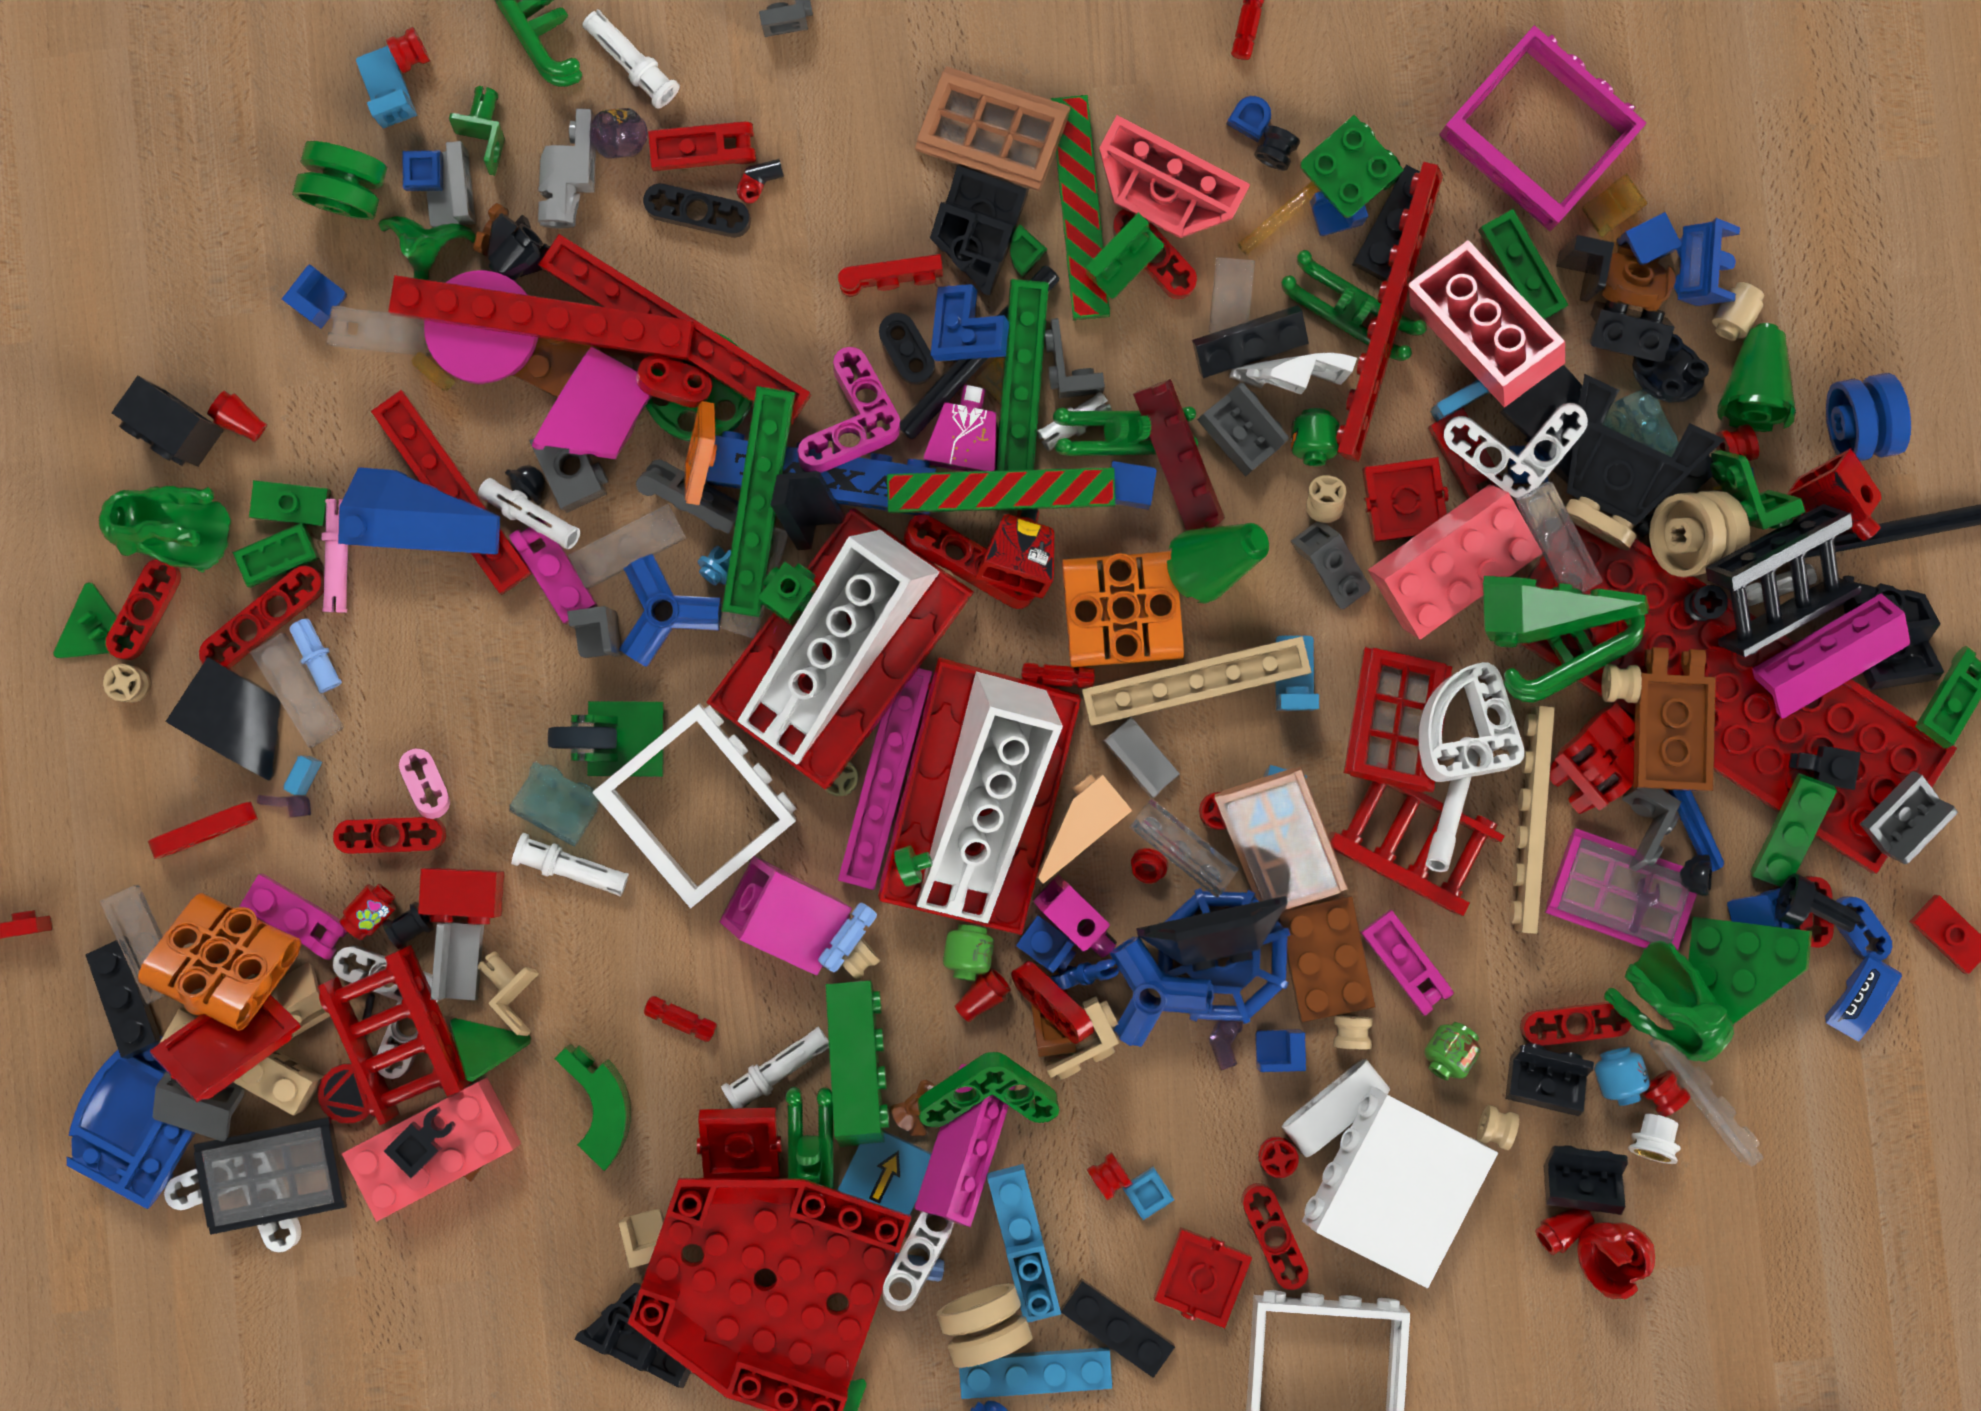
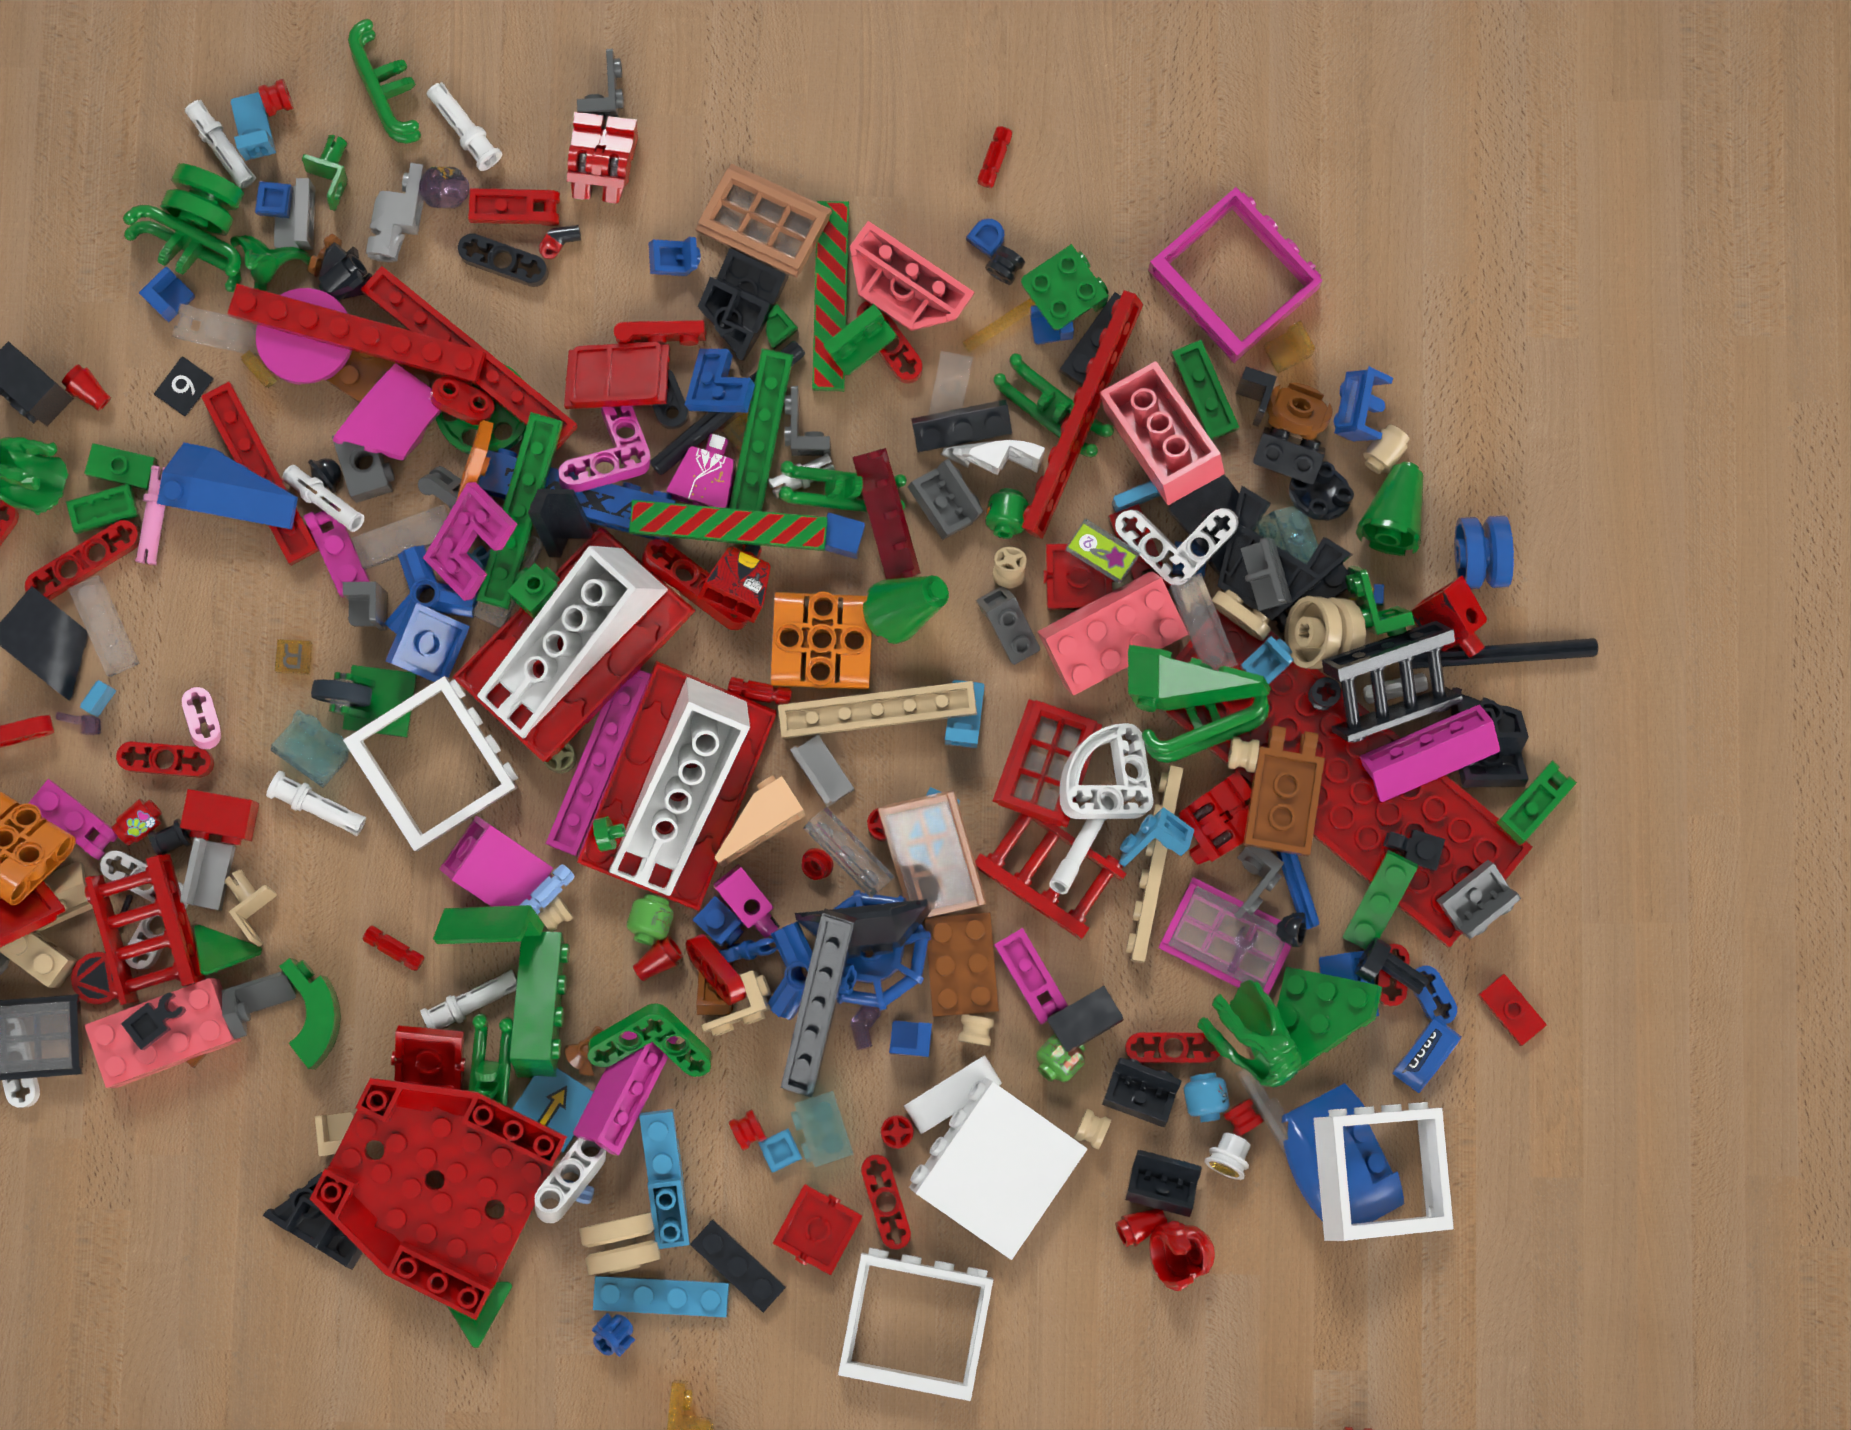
camera: 15 degrees right, 5 degrees down
light blue axle [289,618,342,693] -> none
blue panel [1616,212,1682,265] -> none
red wheel [1716,424,1759,461] -> none
none -> green piece [123,205,242,292]
none -> black sticker [154,356,214,416]
none -> white pin [184,100,256,189]
none -> dark grey bracket [222,971,296,1039]
none -> clear yellow tile [275,639,312,675]
none -> plate [386,601,470,682]
none -> dark pink plate [423,482,518,601]
none -> green panel [433,905,544,944]
none -> red piece [564,342,670,409]
none -> hips [567,112,638,204]
none -> blue bracket [648,237,701,276]
none -> tile [780,908,857,1098]
none -> clear light blue bracket [791,1091,854,1167]
none -> black panel [1047,986,1124,1052]
none -> slope [1065,519,1141,583]
none -> dark azure bracket [1119,807,1195,867]
none -> dark azure bracket [1239,636,1293,684]
none -> dark grey panel [1241,537,1293,611]
none -> blue slope [1282,1083,1404,1224]
none -> white window [1314,1102,1454,1241]

